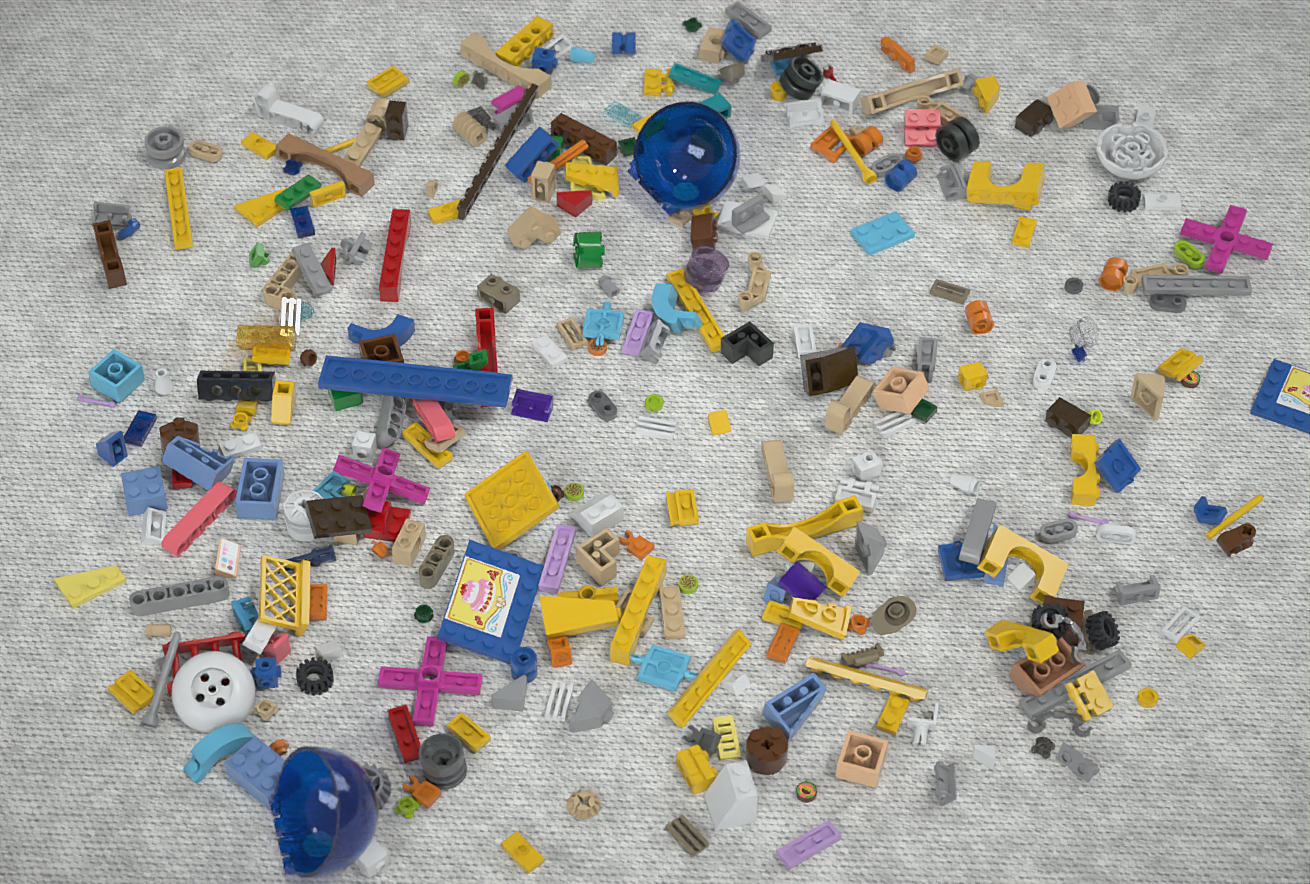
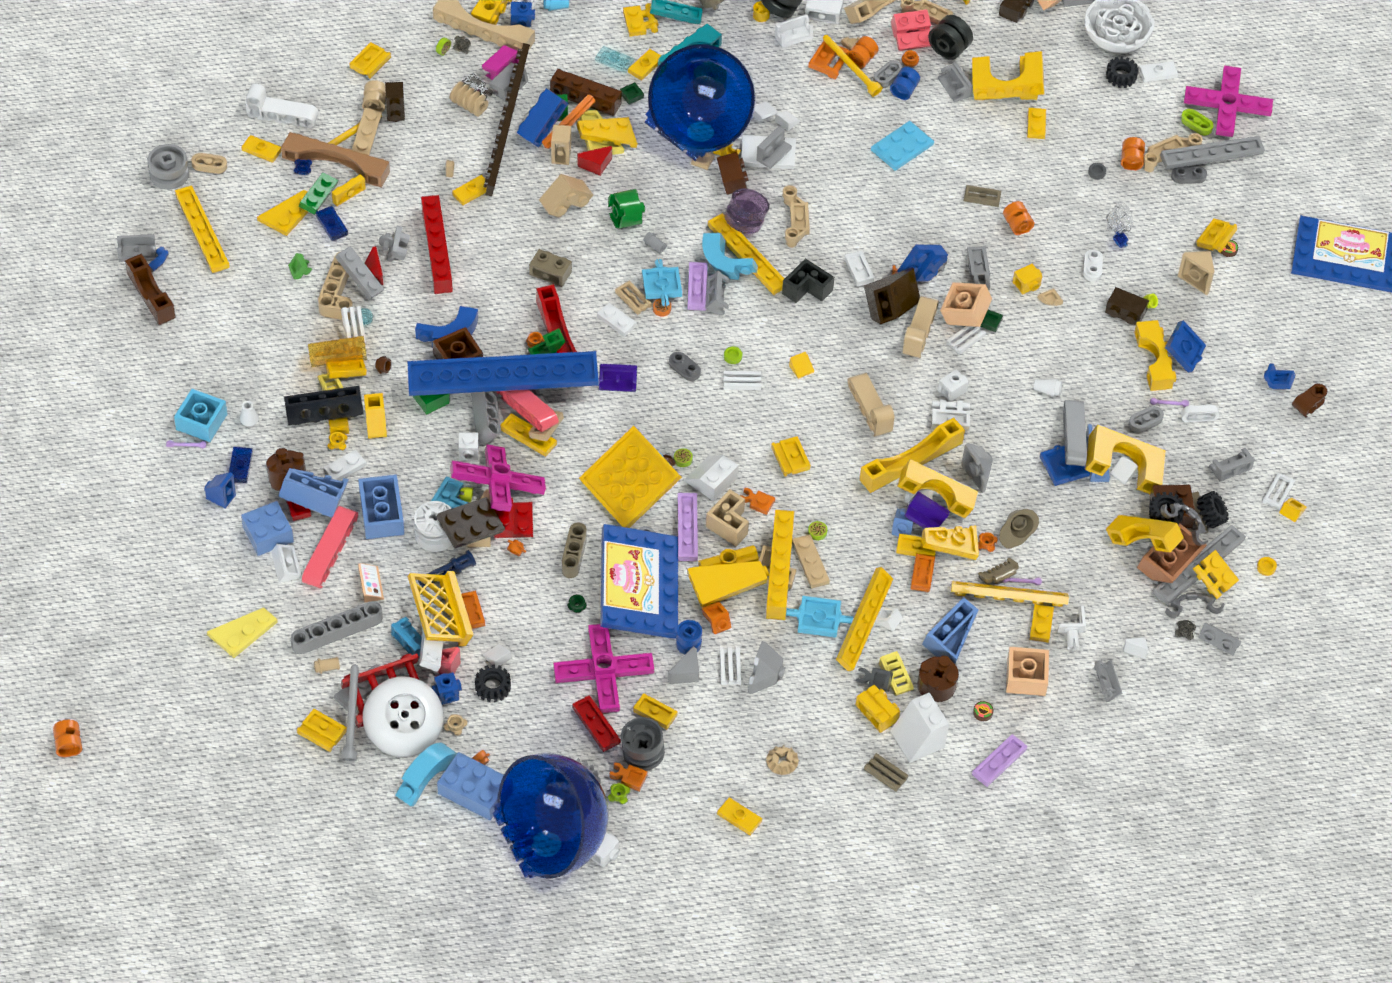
camera: 15 degrees left, 5 degrees up
tan brick [392,519,426,567] -> none
yellow bar [1205,494,1263,540] -> none

